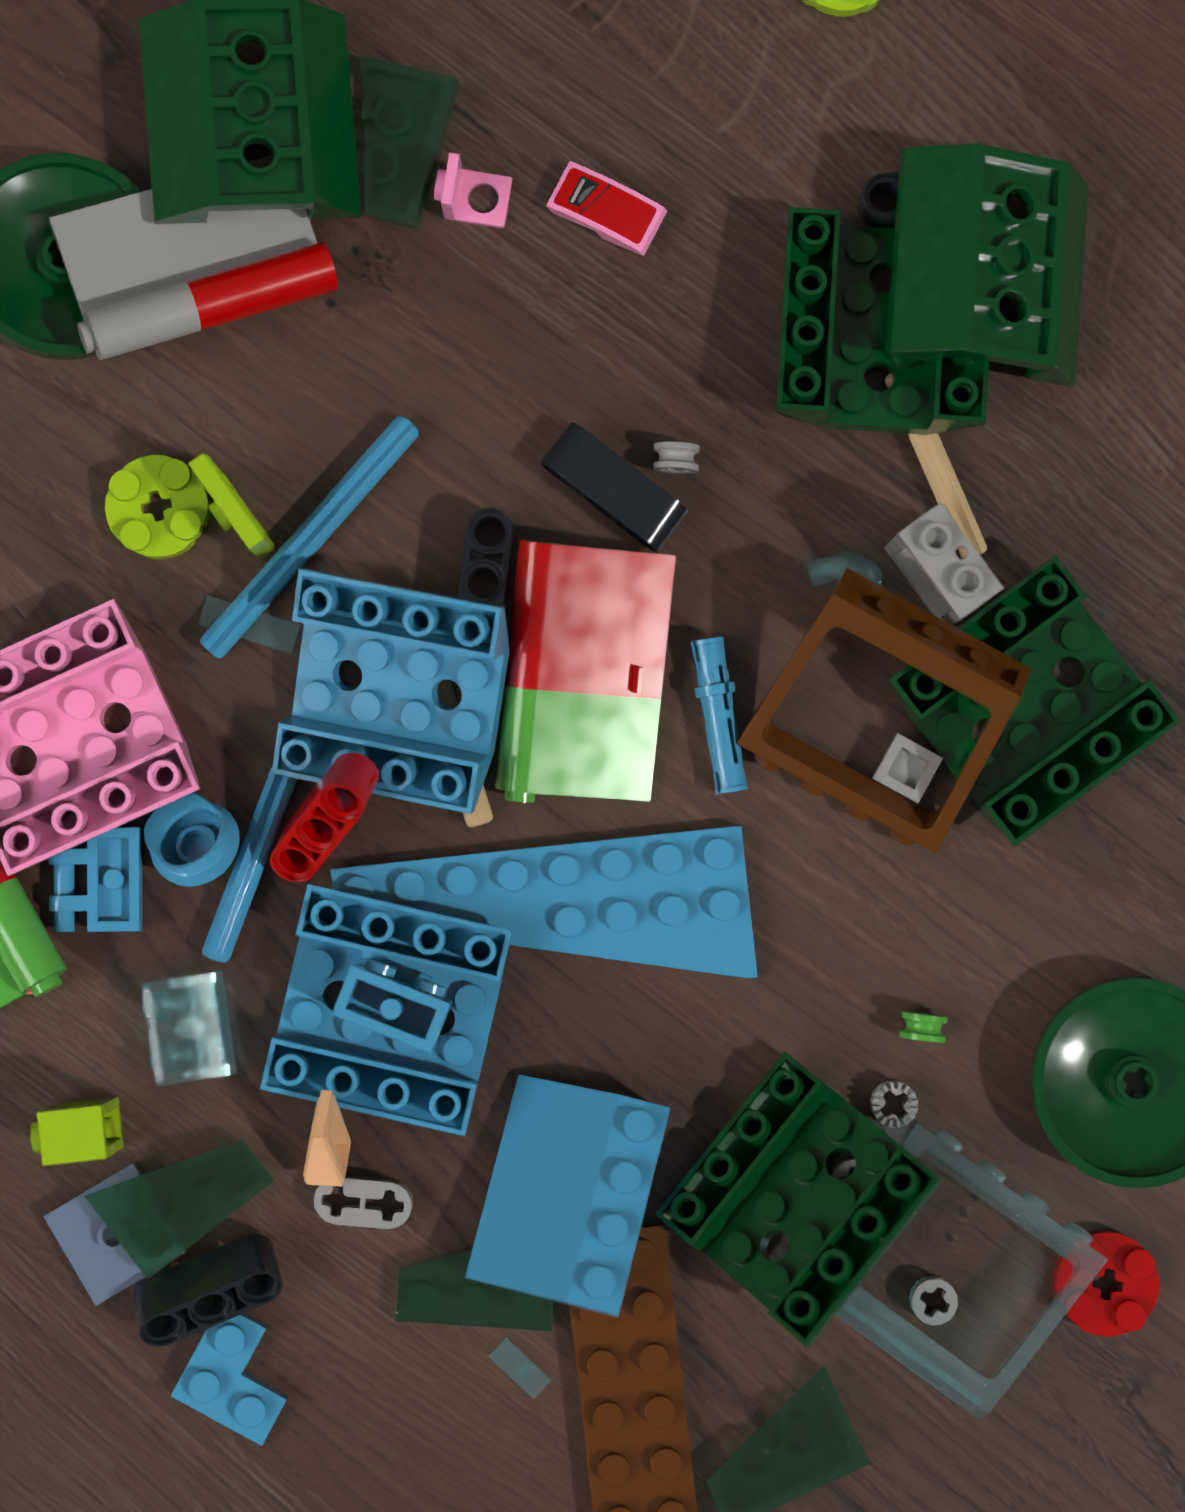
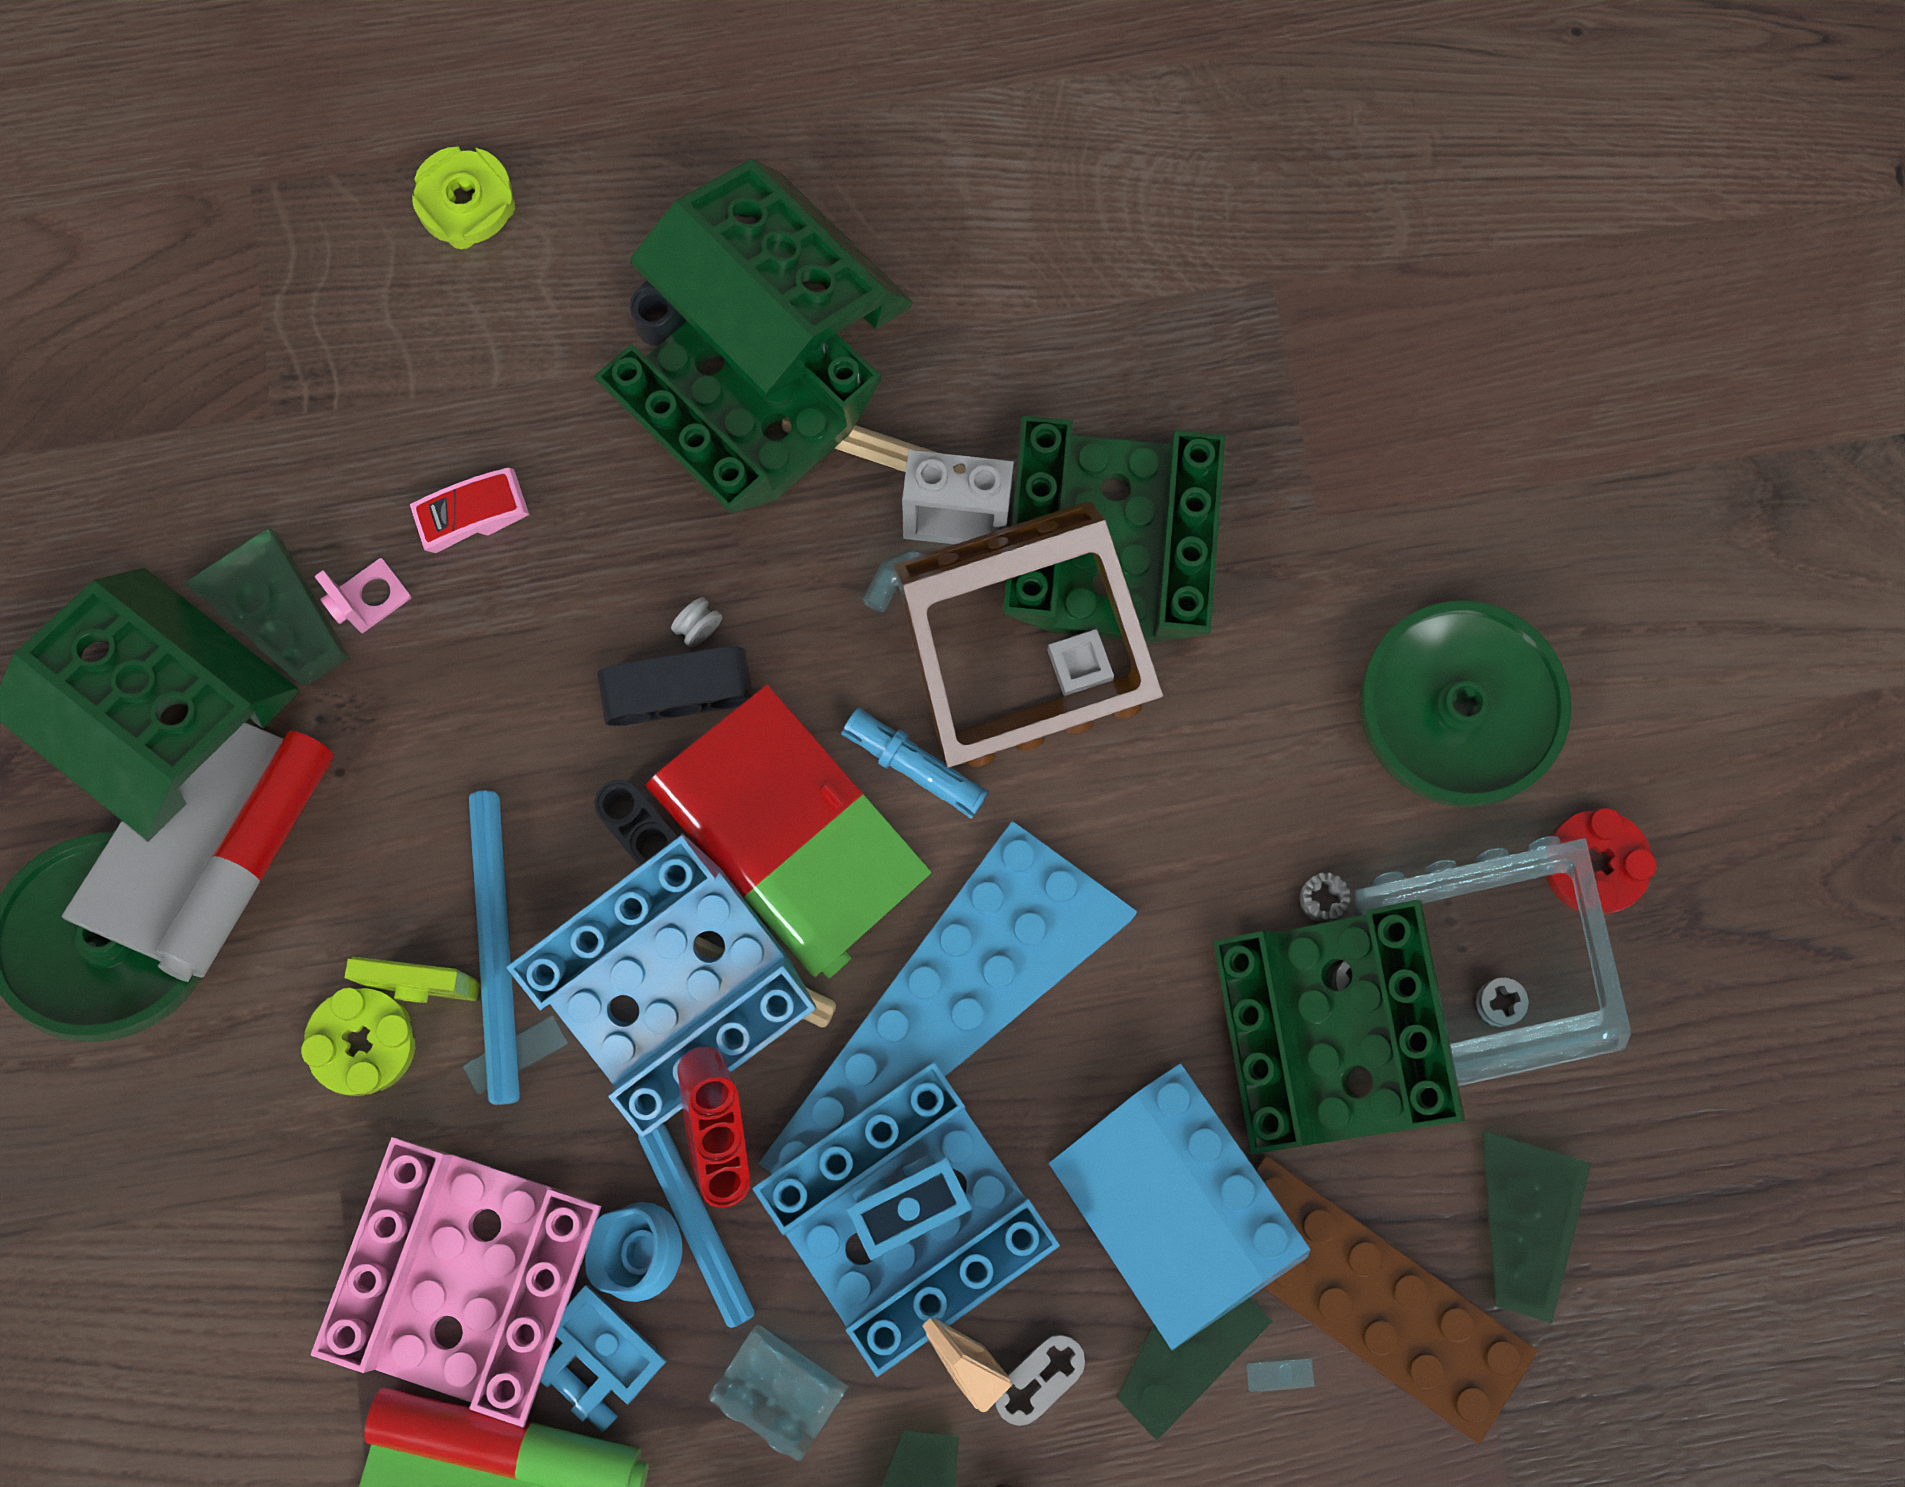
camera: 45 degrees left, 10 degrees down
bright green bush [899,1011,948,1043] -> none

